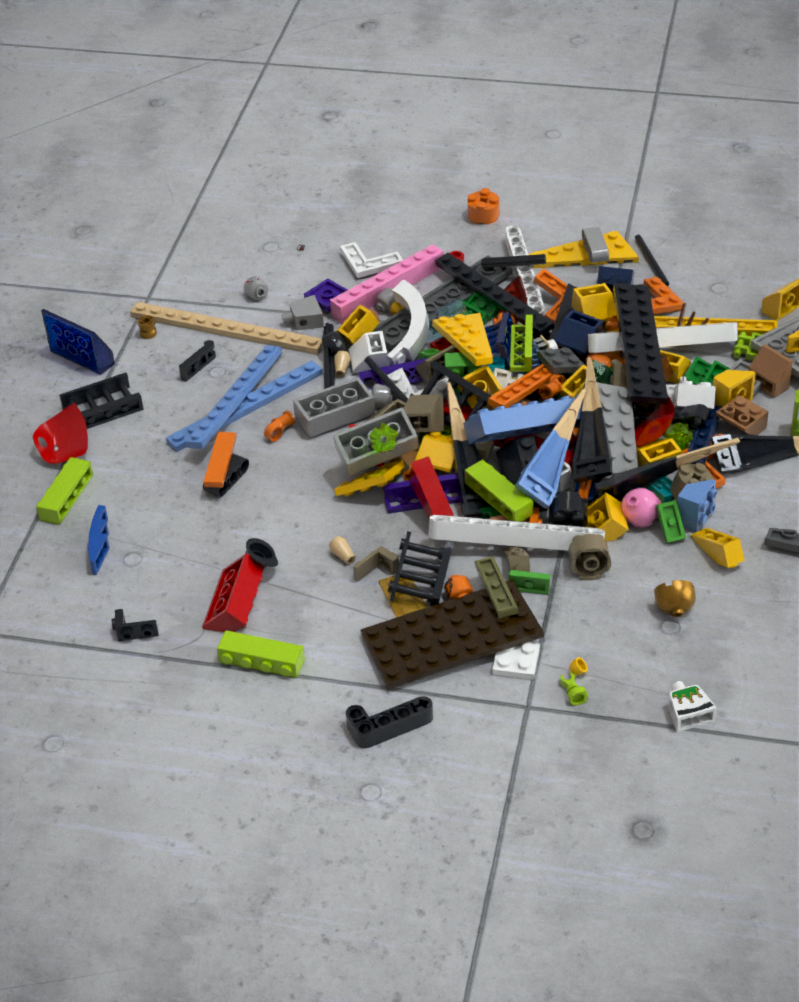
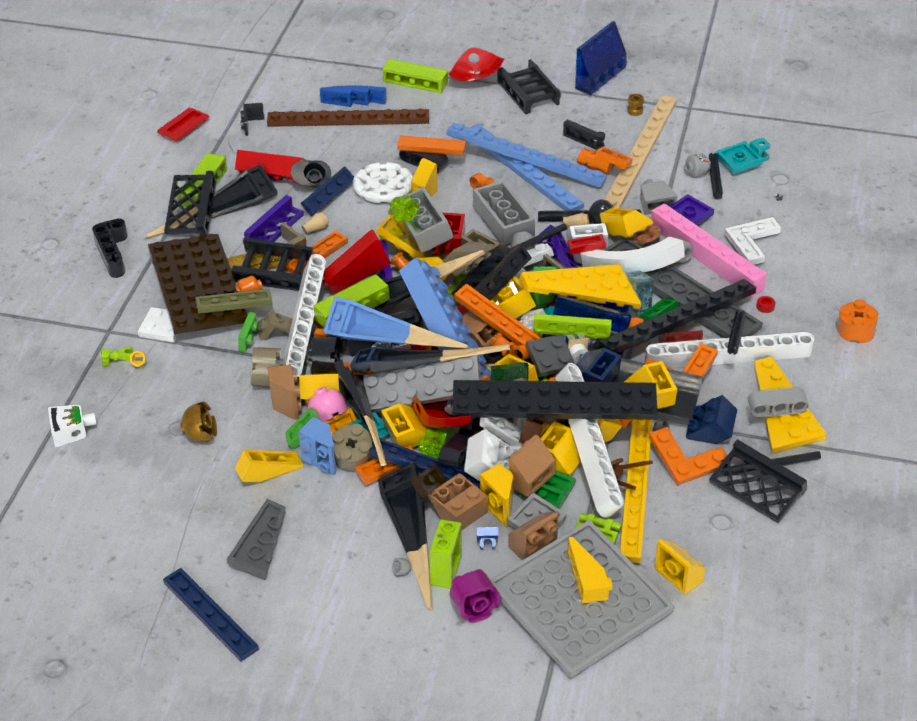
camera: 90 degrees right, 0 degrees up
none -> black plate [146,165,278,238]
none -> red piece [157,107,209,142]
none -> black fence [164,171,217,236]
none -> dark purple fence [244,195,304,242]
none -> reddish brown plate [267,109,429,127]
none -> medium nougat slope [267,364,302,420]
none -> orange tile [285,231,348,275]
none -> dark blue plate [300,166,354,217]
none -> white plate [353,162,413,203]
none -> dark brown plate [410,464,447,498]
none -> yellow slope [411,158,438,196]
none -> tile [477,527,498,549]
none -> medium nougat slope [509,434,555,497]
none -> red tile [567,234,606,255]
none -> orange plate [577,146,633,174]
none -> black axle [708,153,723,199]
none -> black fence [709,439,807,523]
none -> teal plate [716,138,770,175]

